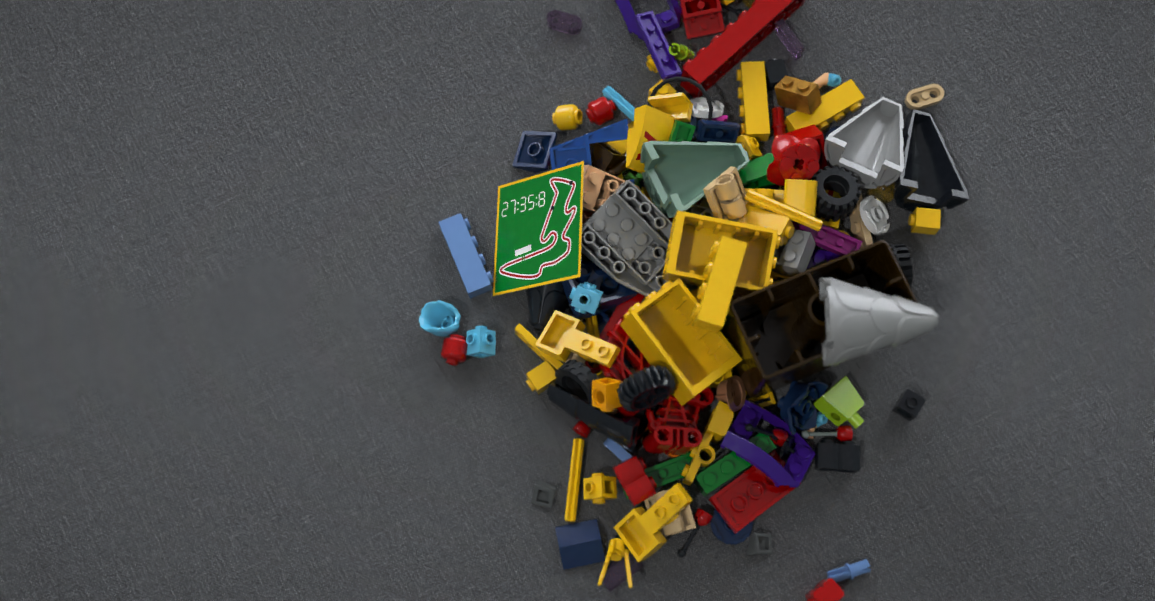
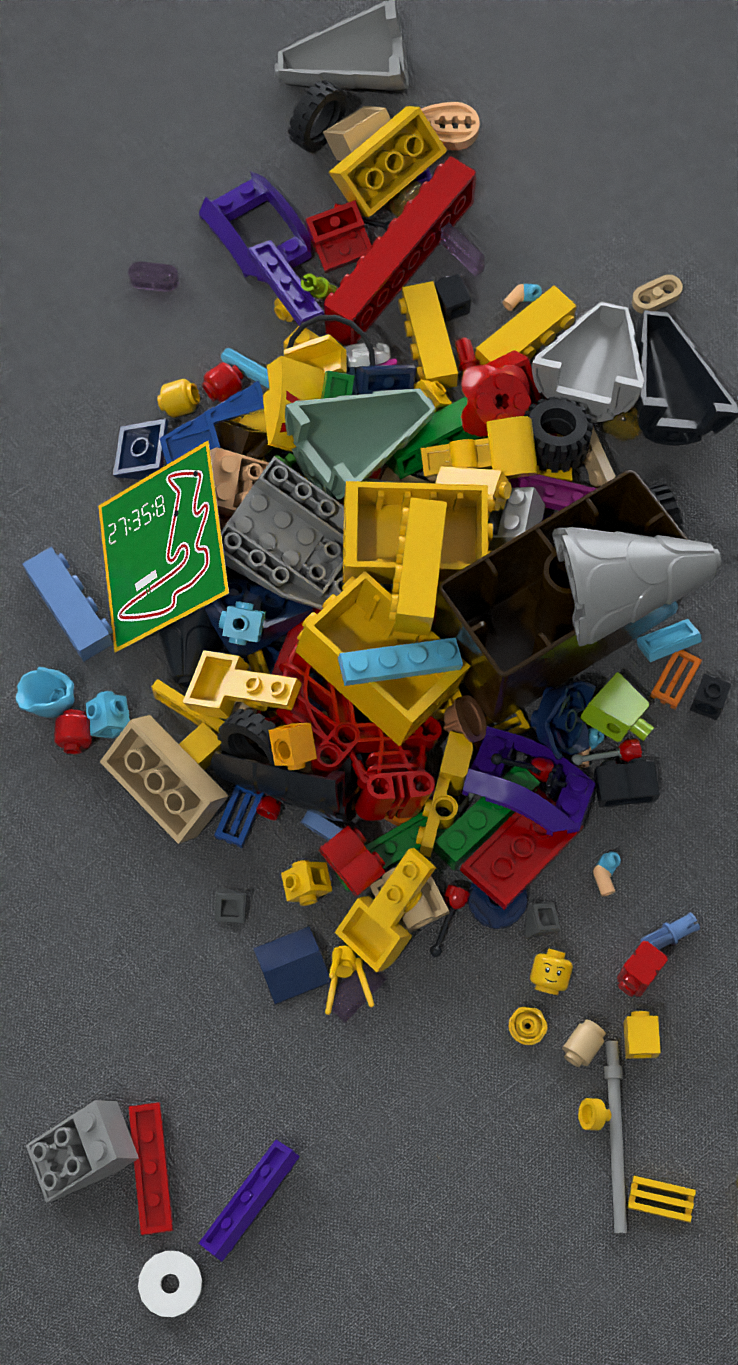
camera: 10 degrees left, 5 degrees down
yellow axle [564,438,584,522] -> none
black gear [617,366,676,412] -> none
tan plate [703,166,749,220] -> none
yellow axle [745,190,823,231] -> none
pearl gold brick [774,75,822,115] -> none
white tile [860,195,890,235] -> none
yellow brick [908,207,941,235] -> none
none -> tan brick [100,715,229,844]
none -> blue tile [214,785,265,848]
none -> medium azure plate [338,638,463,686]
none -> yellow head [530,948,573,995]
none -> arm [593,851,621,897]
none -> medium azure tile [637,619,702,662]
none -> orange tile [650,650,702,710]

